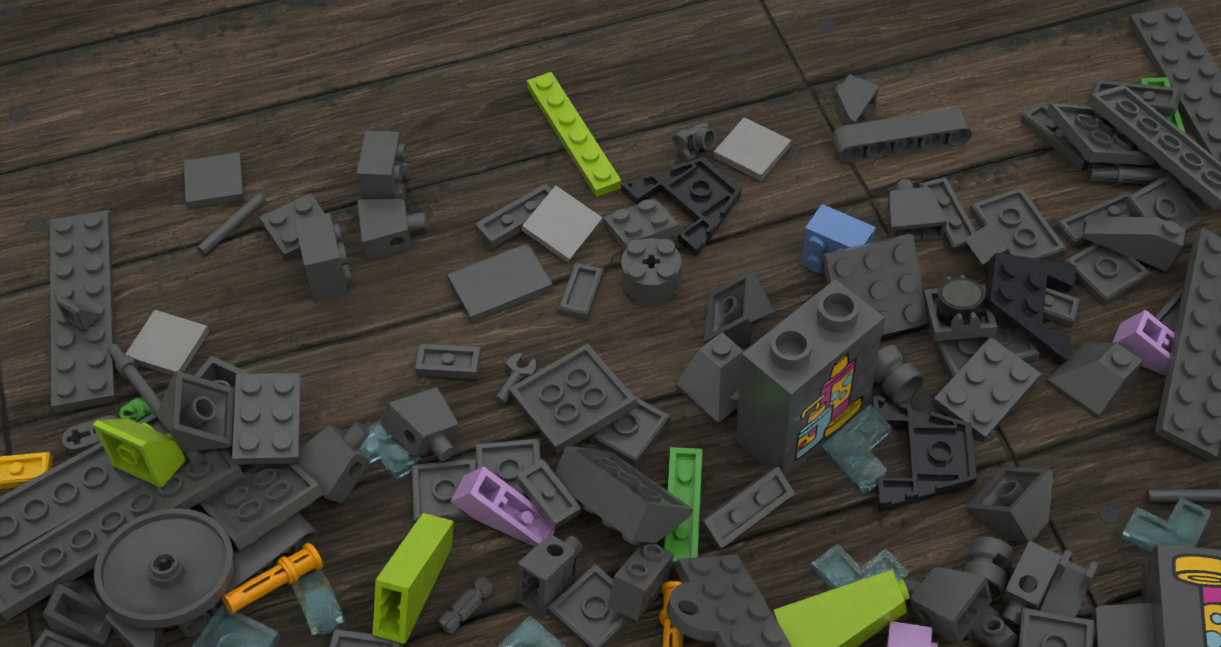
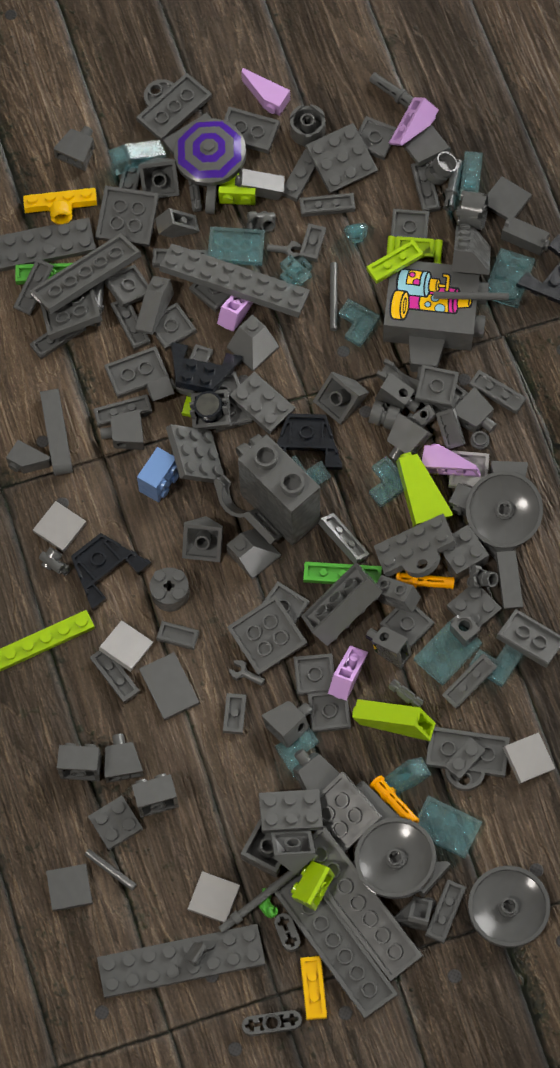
camera: 90 degrees left, 15 degrees up
dark grey plate [515,459,582,530] -> none
dark grey plate [603,198,681,250] -> none

